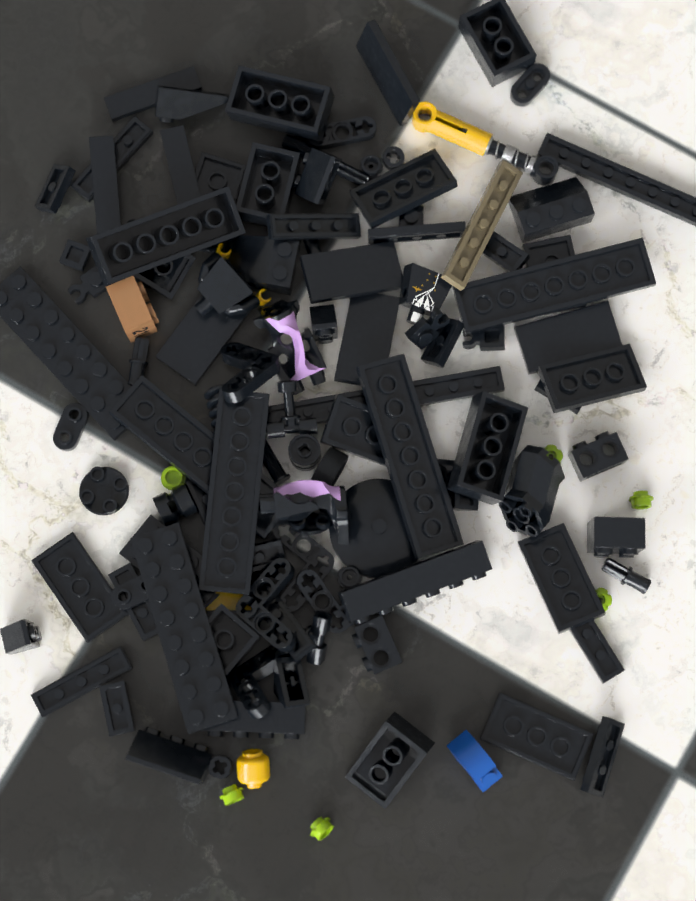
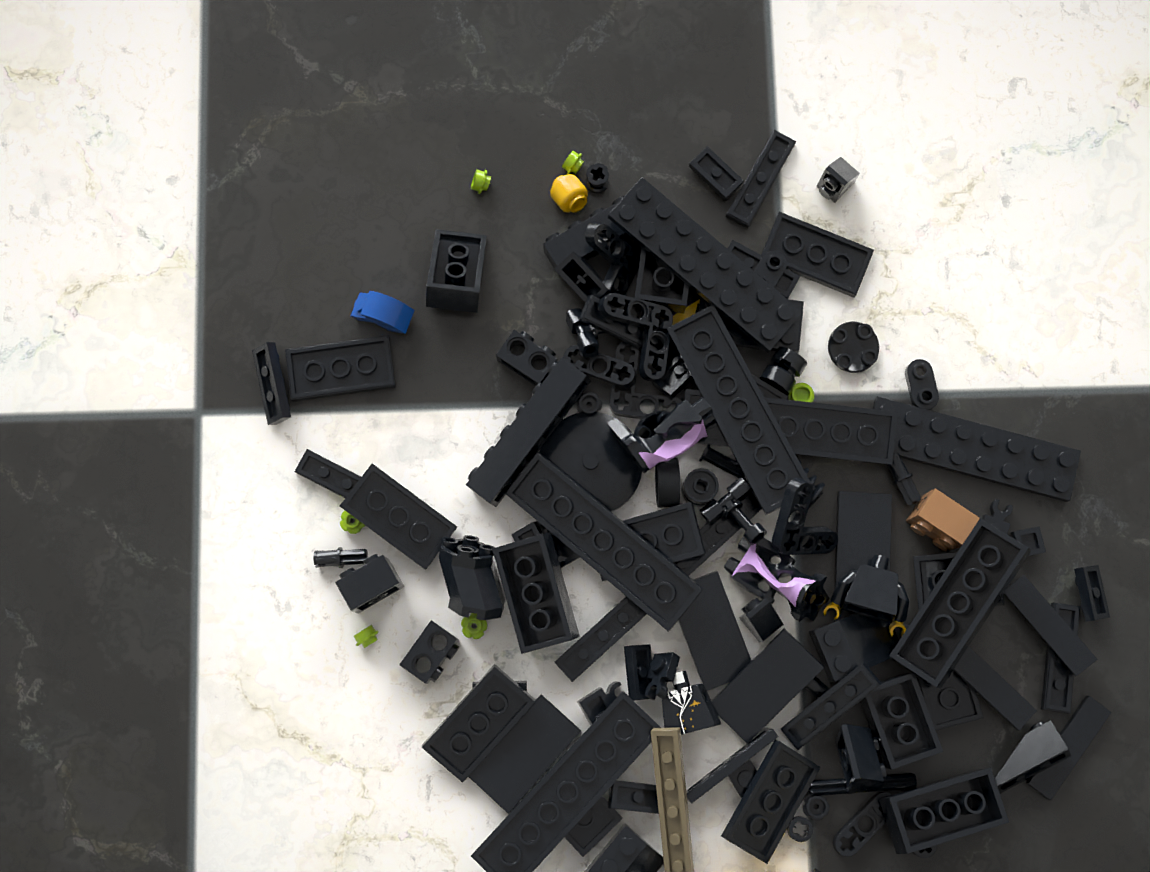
camera: 145 degrees right, 0 degrees up
black slope [125,727,213,785] -> none

